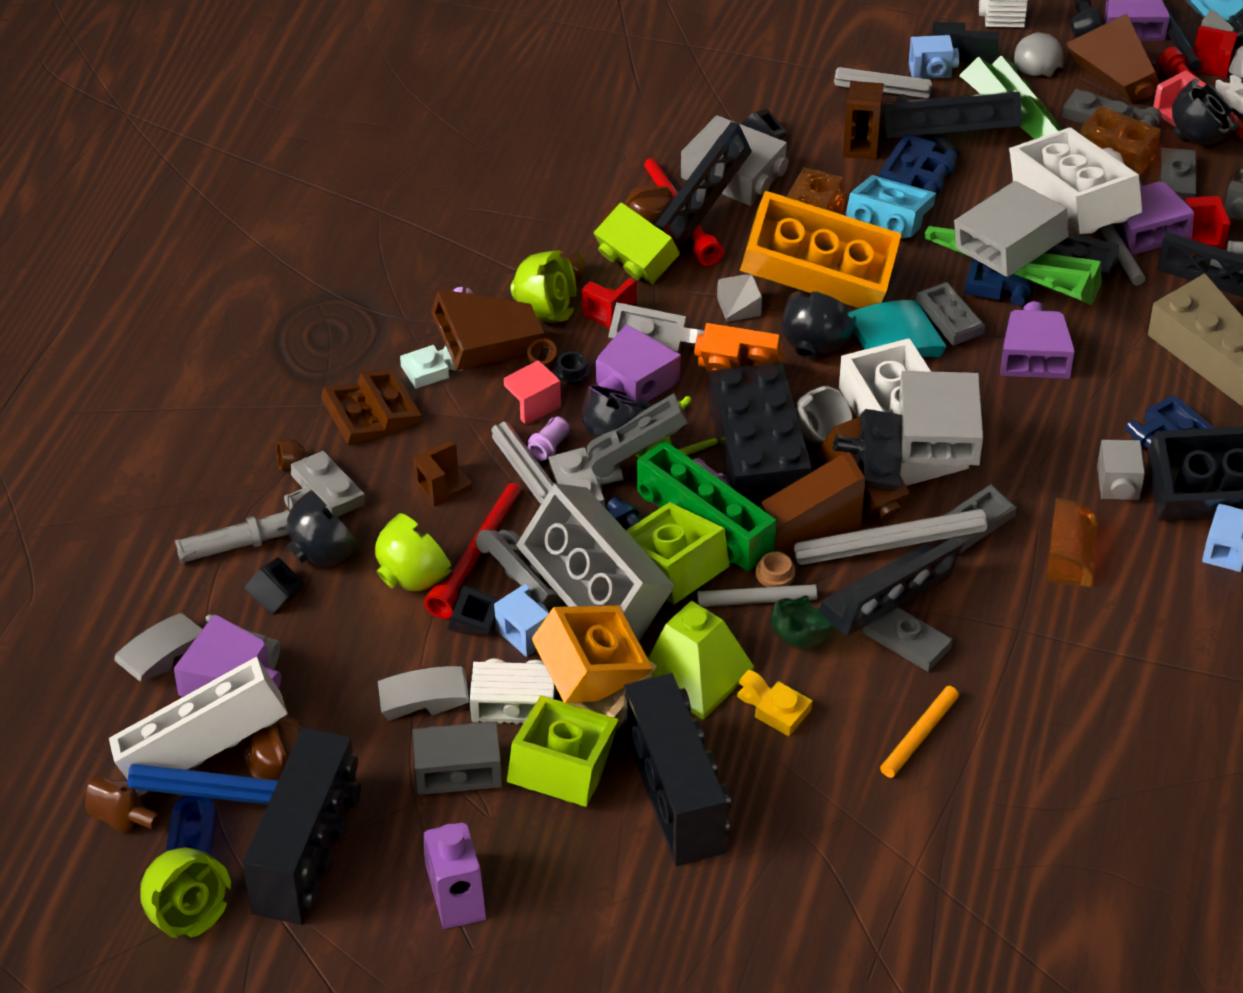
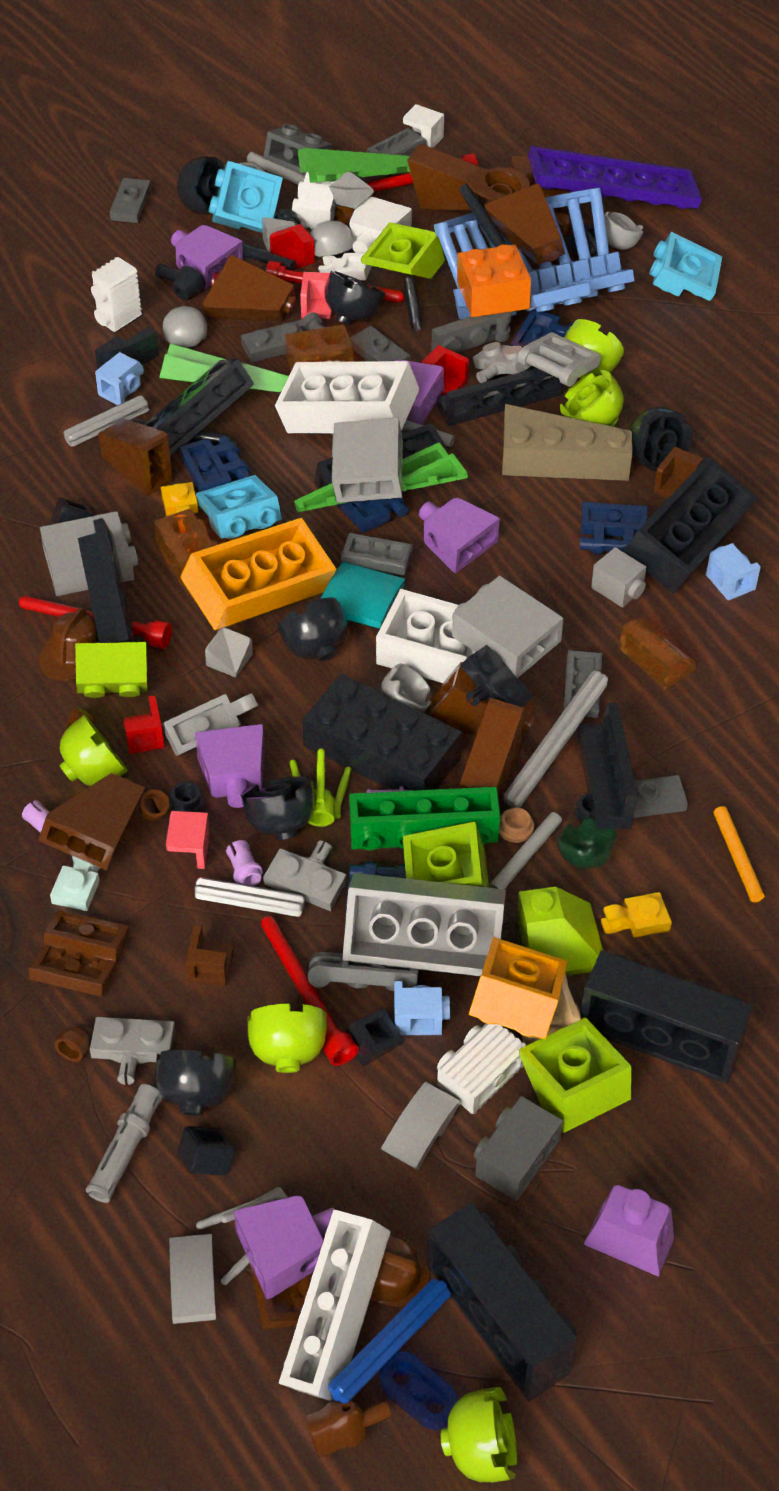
camera: 50 degrees left, 5 degrees up
dark grey plate [587,394,688,478] -> none
orange plate [695,323,784,372] -> none
none -> yellow plate [161,482,198,531]

